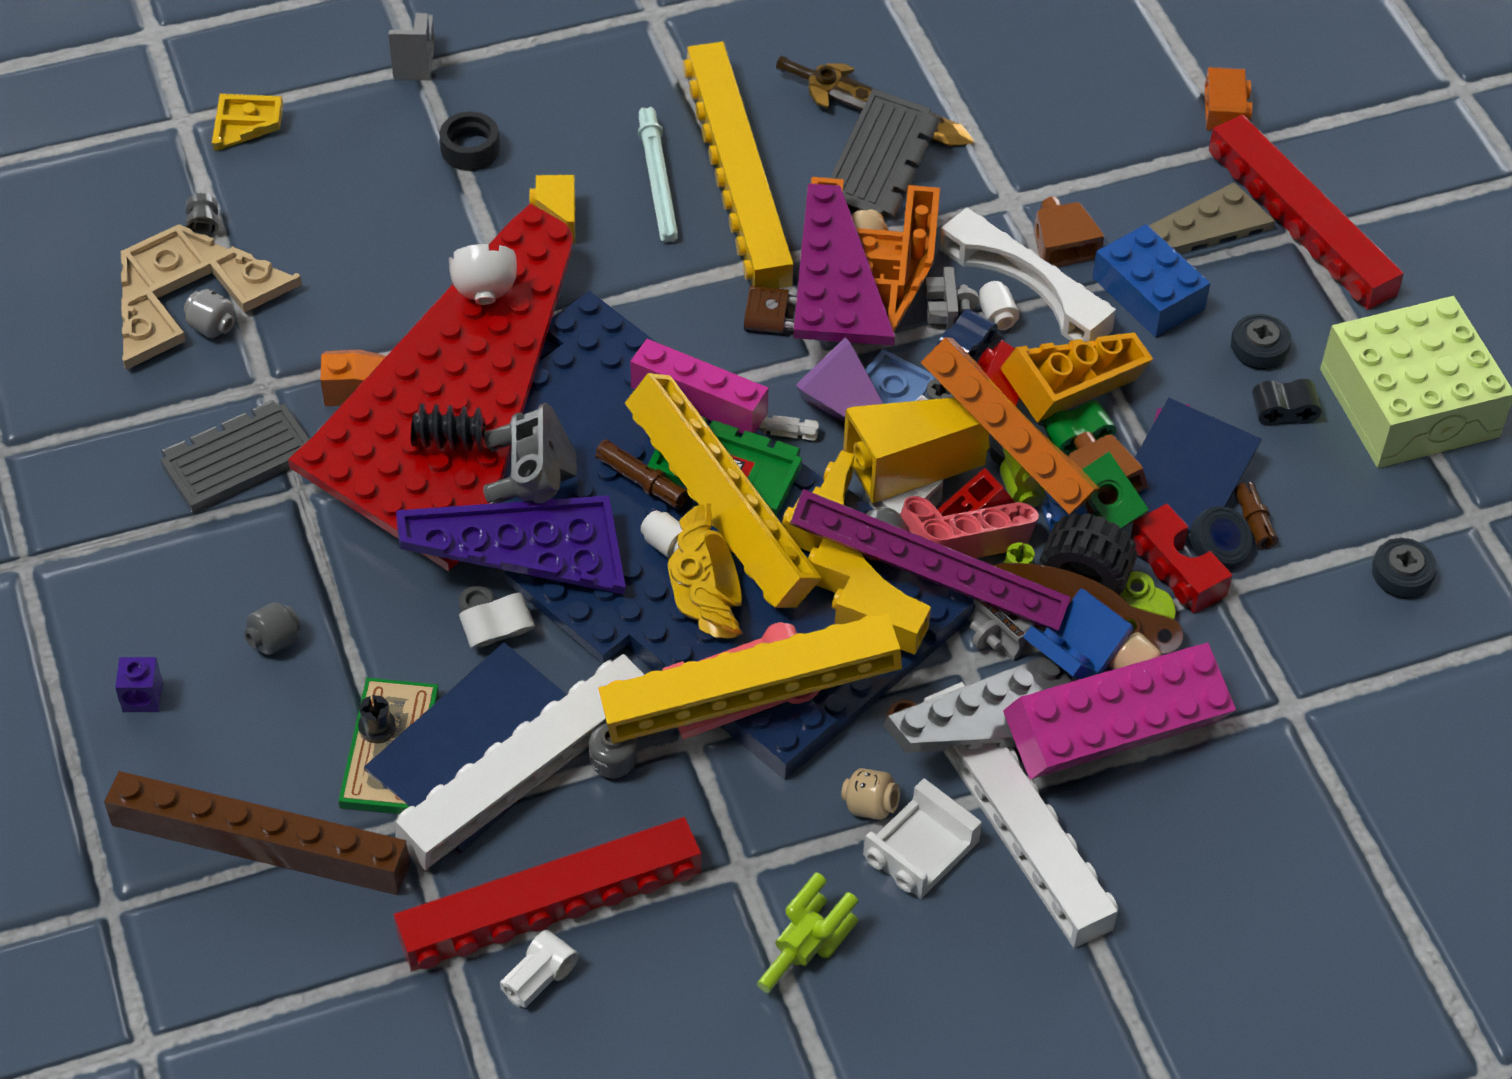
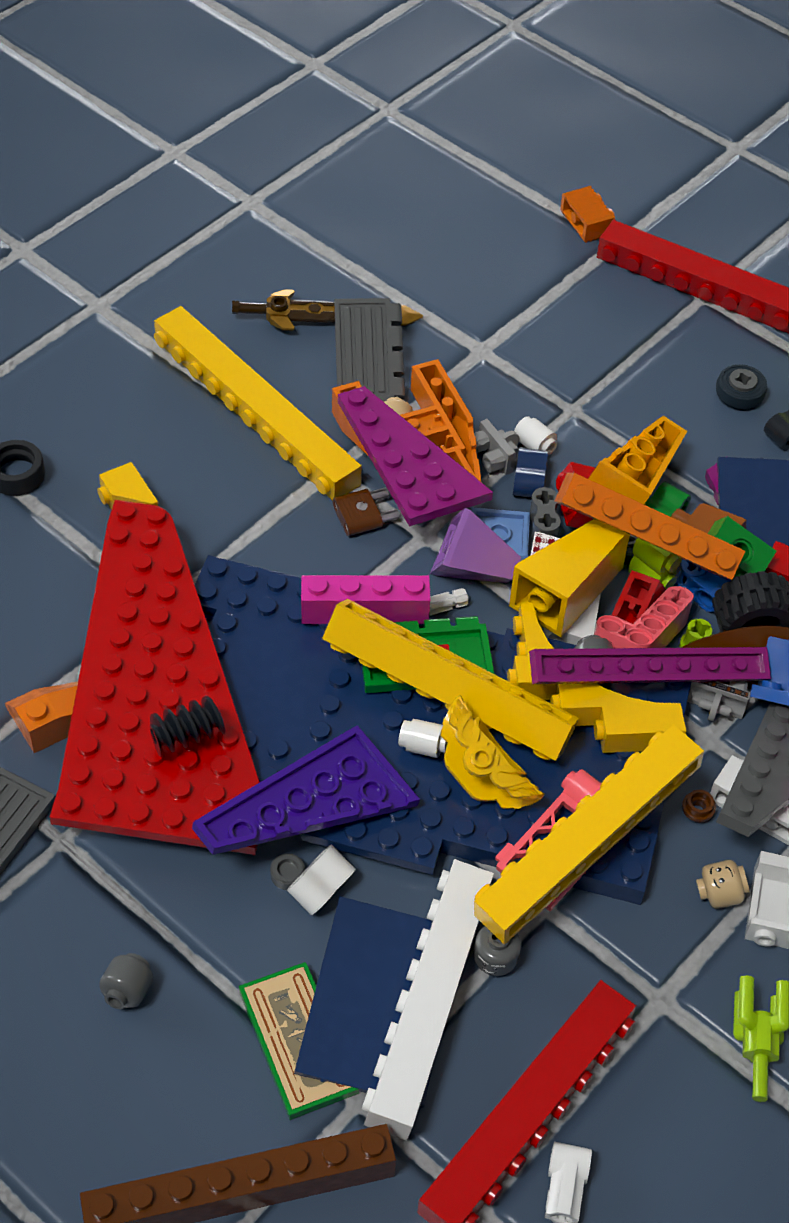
camera: 30 degrees left, 0 degrees up
dark purple brick [115,657,163,712] -> none
black bush [358,695,396,744] -> none
white cylinder [449,244,517,305] -> none
dark grey piece [483,403,577,504] -> none
reddish brown pin [595,439,689,510] -> none
light aqua axle [638,107,678,243] -> none
white arch [939,208,1116,342] -> none
dark orange torso [1034,196,1105,267] -> none
blue brick [1092,224,1211,338] -> none
dark tan wing [1149,182,1275,254] -> none

